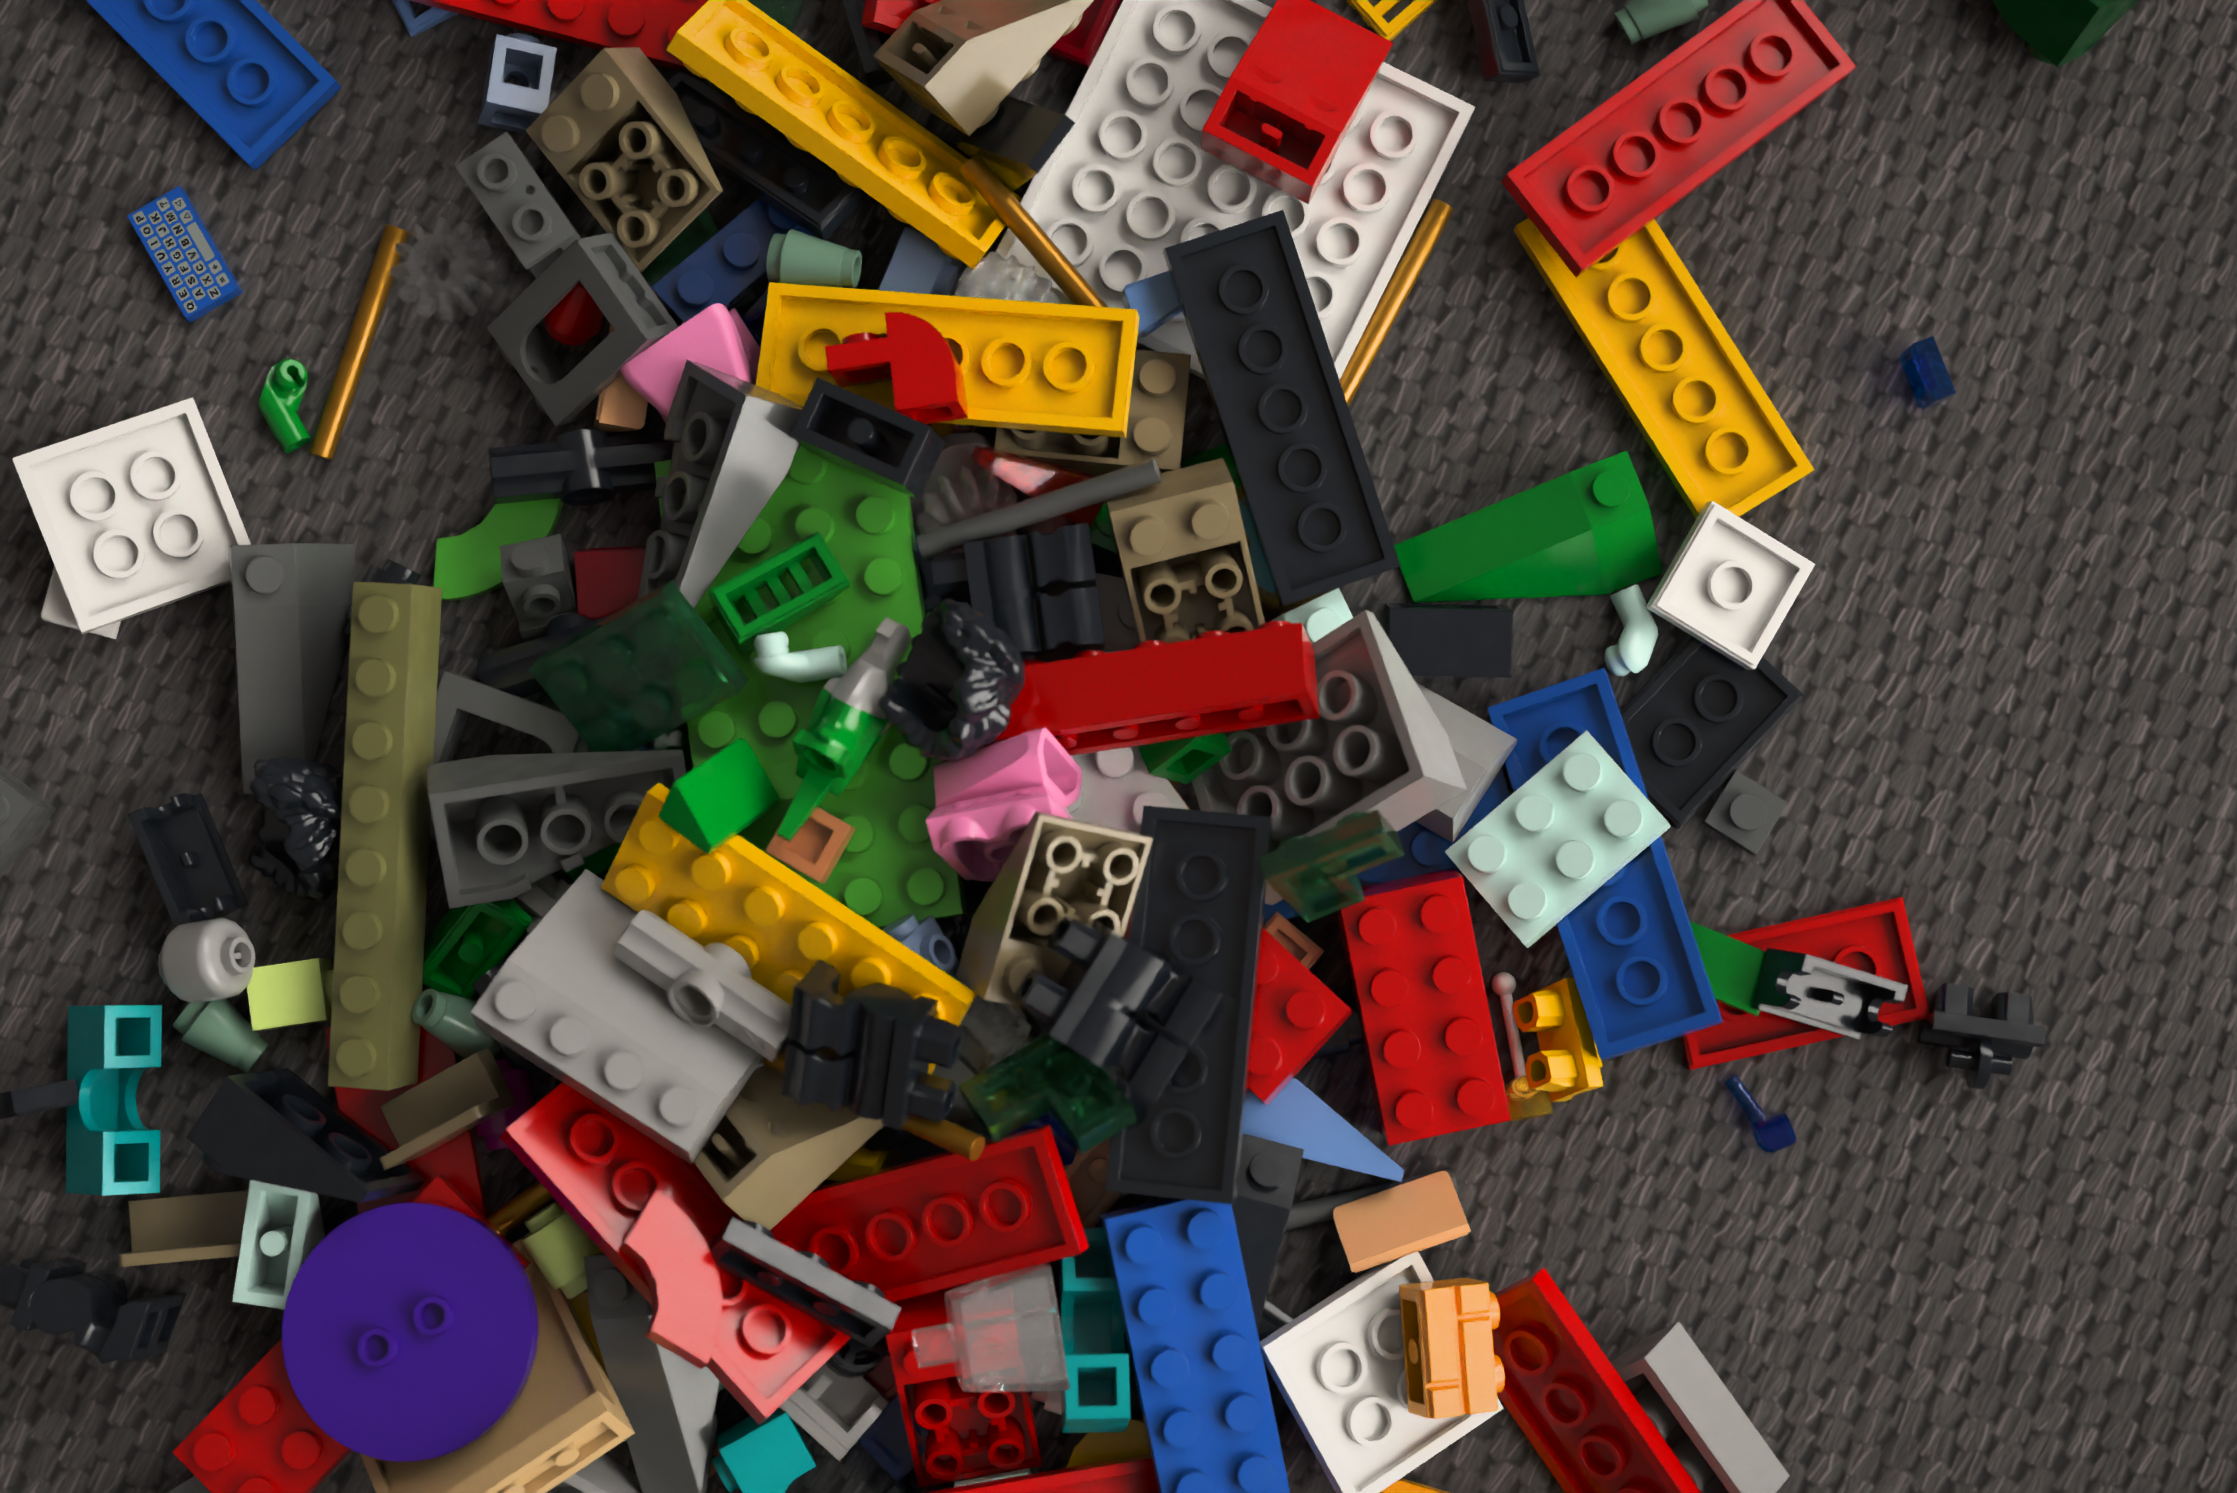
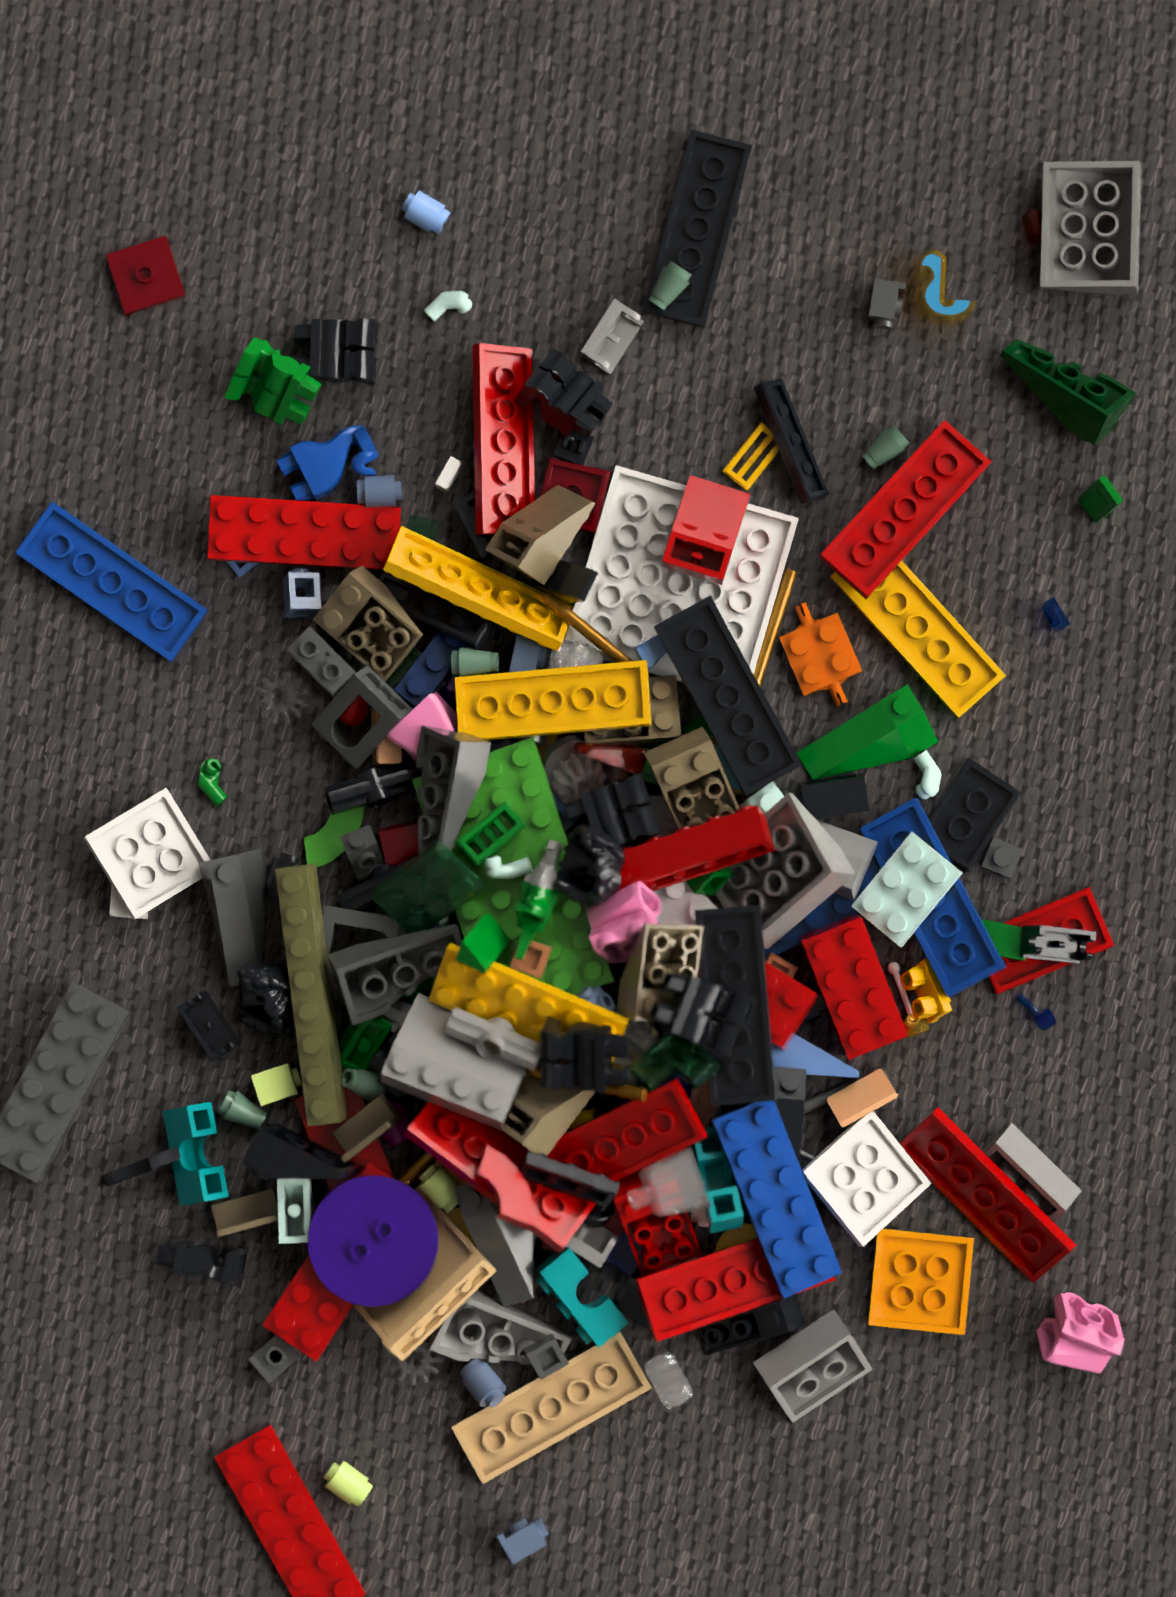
camera: 10 degrees left, 0 degrees up
tile [127,186,243,322] -> none
light grey head [158,918,255,1003] -> none
pearl gold bar [309,224,409,461] -> none
black brick [790,377,945,500] -> none
red brick [825,312,968,424] -> none
dark grey bar [917,458,1162,559] -> none
clear green plate [1259,809,1404,923] -> none
light orange brick [1399,1278,1505,1419] -> none
white plate [1645,501,1815,670] -> none
black hips [1917,983,2046,1090] -> none
none -> orange plate [779,602,863,707]
none -> green slope [1078,475,1122,522]

